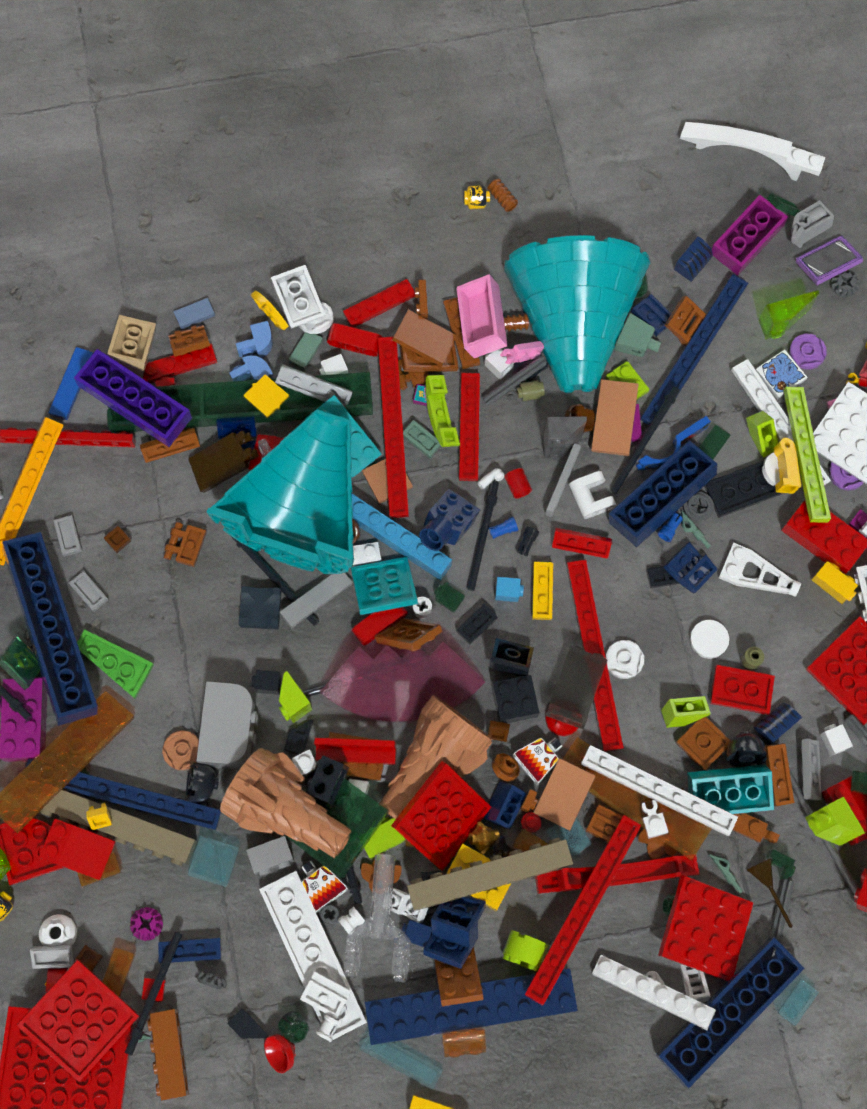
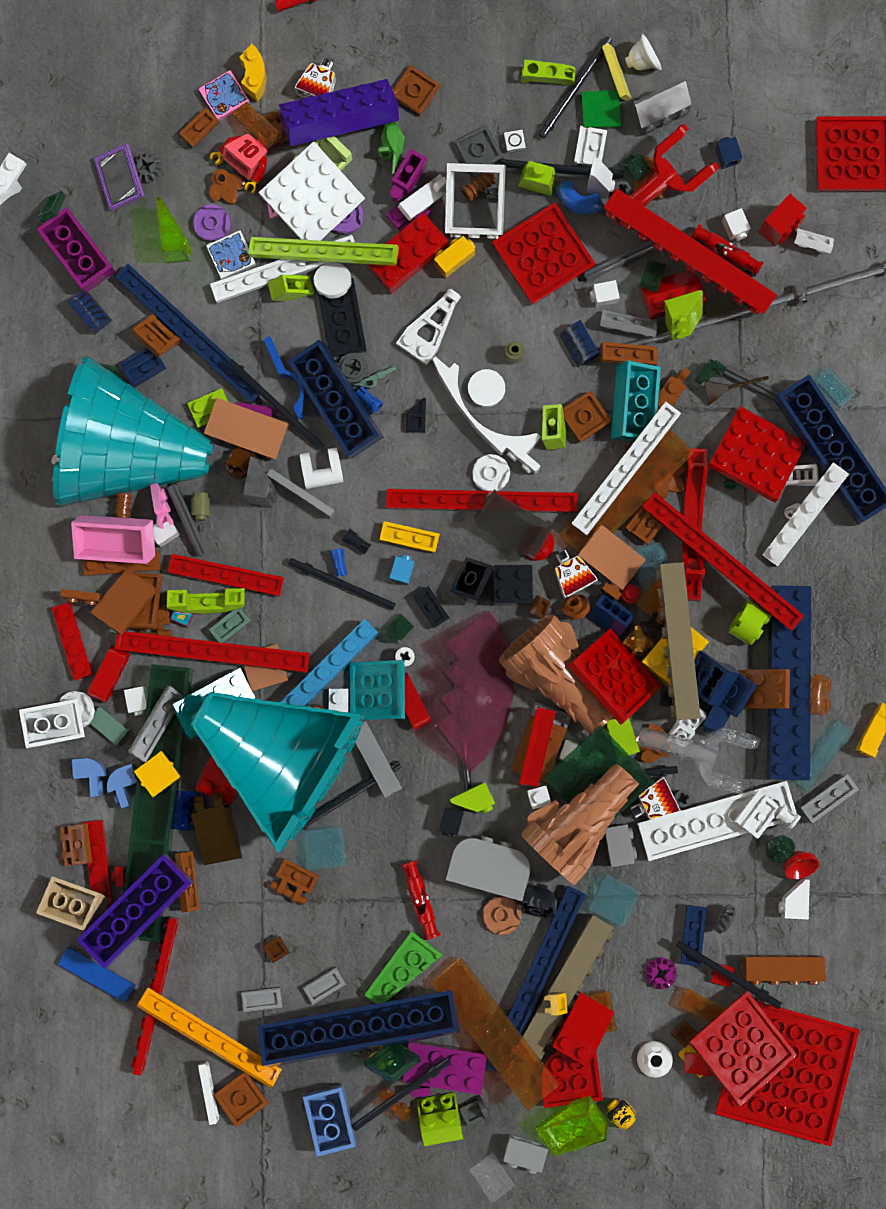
camera: 75 degrees left, 10 degrees up
light grey tile [30,945,74,969] -> none
sand blue tile [173,298,215,329] -> none
black tile [227,1008,269,1039] -> none
black brick [238,586,282,629] -> none
yellow tile [251,290,289,330] -> none
clear tile [258,439,271,457] -> none
black tile [284,719,314,755] -> none
black brick [306,756,349,805] -> none
white wheel [337,906,366,936] -> none
dark orange plate [375,618,442,651] -> none
dark blue brick [419,489,480,551] -> none
white arm [477,468,504,490] -> none
red piece [504,468,532,499] -> none
red plate [552,528,612,559] -> none
sand green torso [614,313,662,357] -> none
white plate [641,800,668,839] -> none
dark blue slope [664,542,718,594] -> none
clear green tile [699,425,731,460] -> none
sand green hand [709,854,743,894] -> none
red plate [710,665,775,715] -> none
black cylinder [726,731,767,767] -> none
yellow leg [774,438,801,494] -> none
light grey piece [791,200,834,248] -> none
none -> dark orange plate [209,169,245,204]
none -> clear light blue plate [303,826,347,870]
none -> red piece [400,860,441,941]
none -> white slope [433,357,541,475]
none -> white slope [778,879,810,919]
none -> light grey plate [800,774,859,824]

